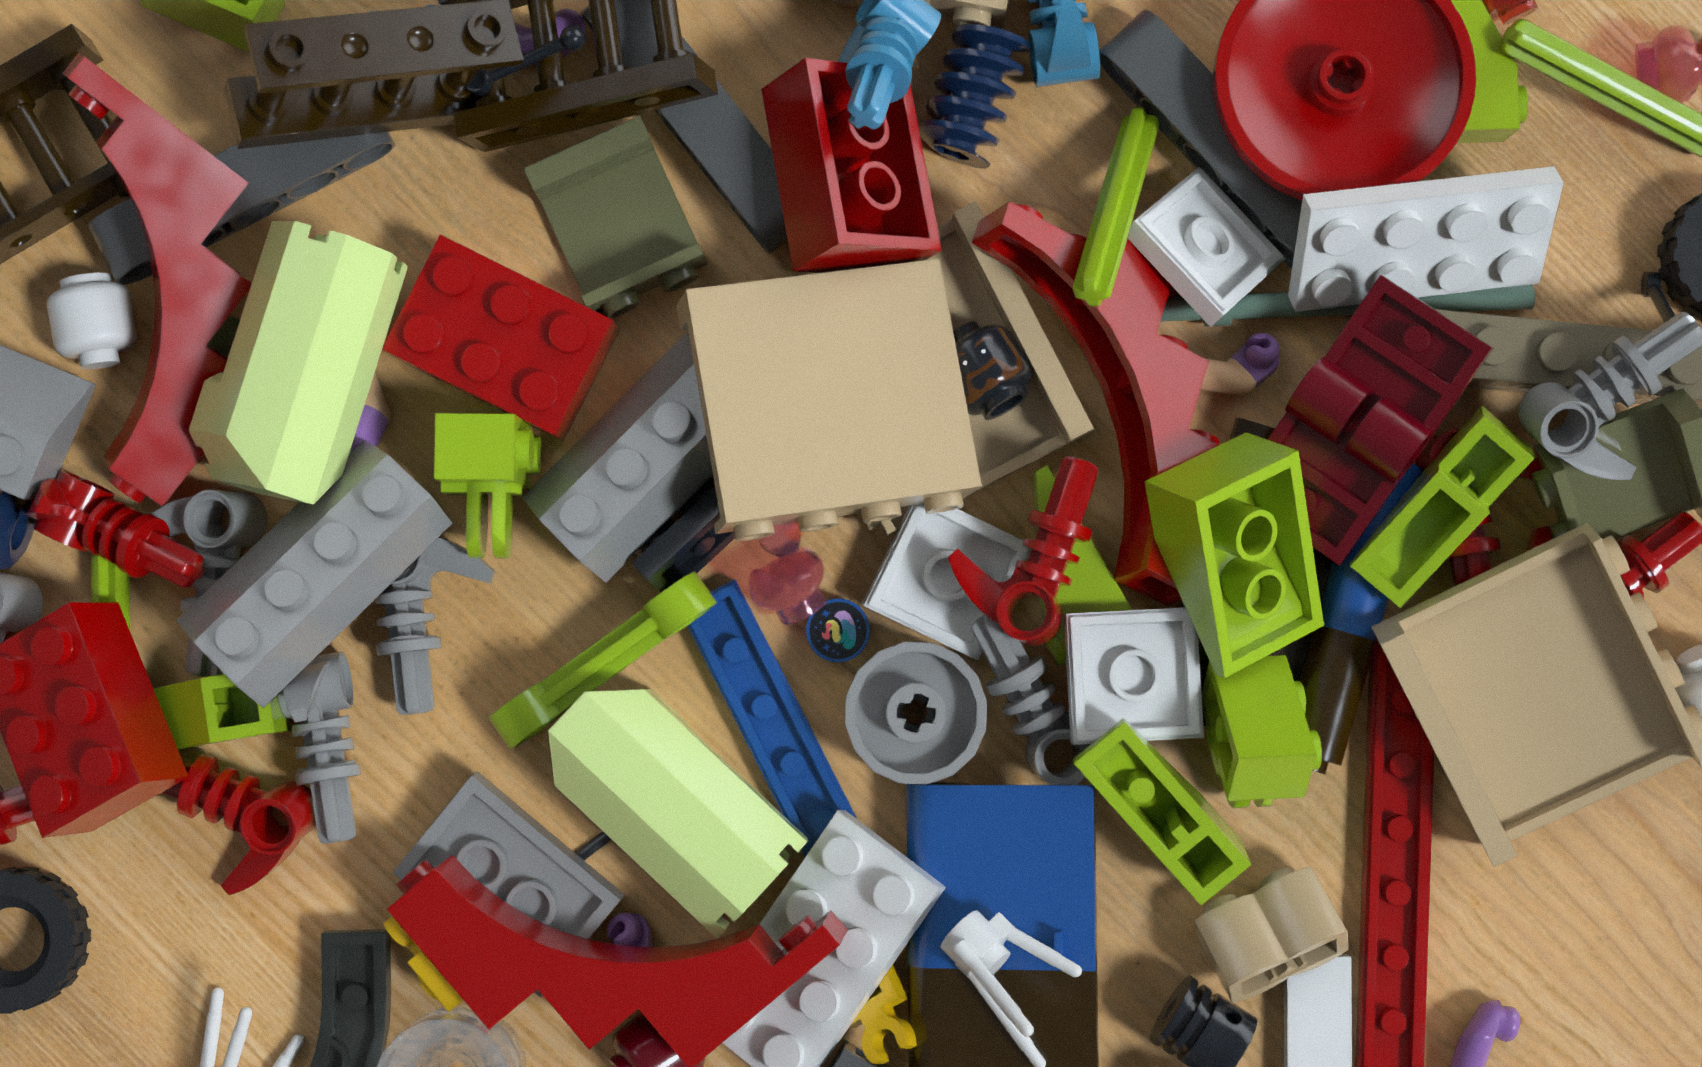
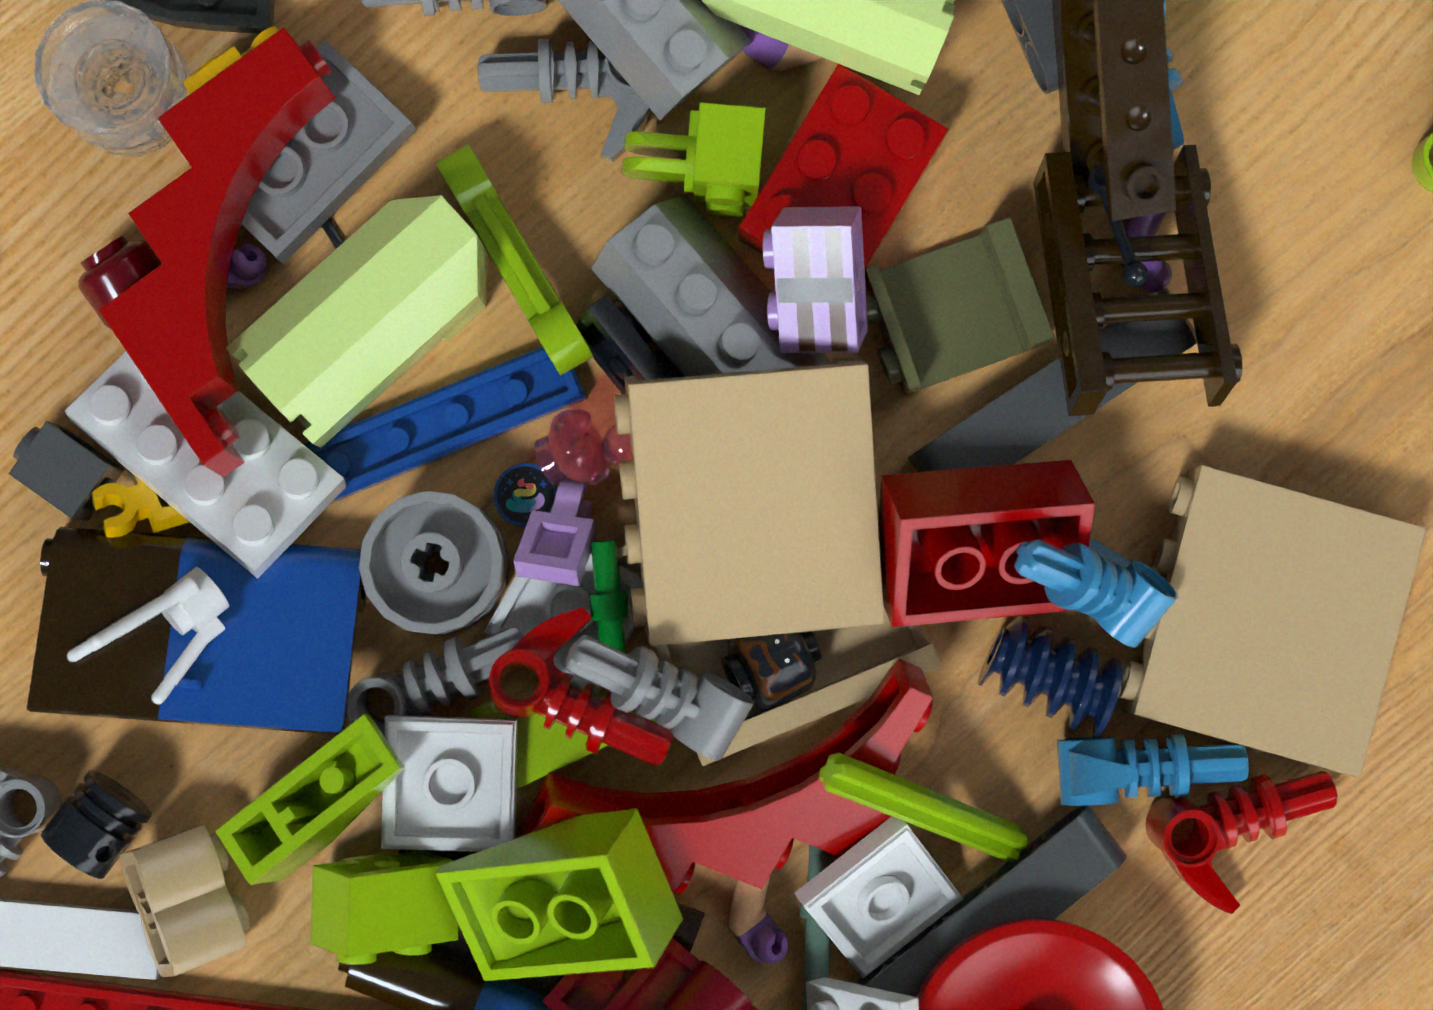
camera: 90 degrees right, 0 degrees up
none -> lavender plate [513,477,597,586]
none -> light grey piece [566,635,754,760]
none -> green bar [588,540,629,654]
none -> lavender brick [763,206,868,353]

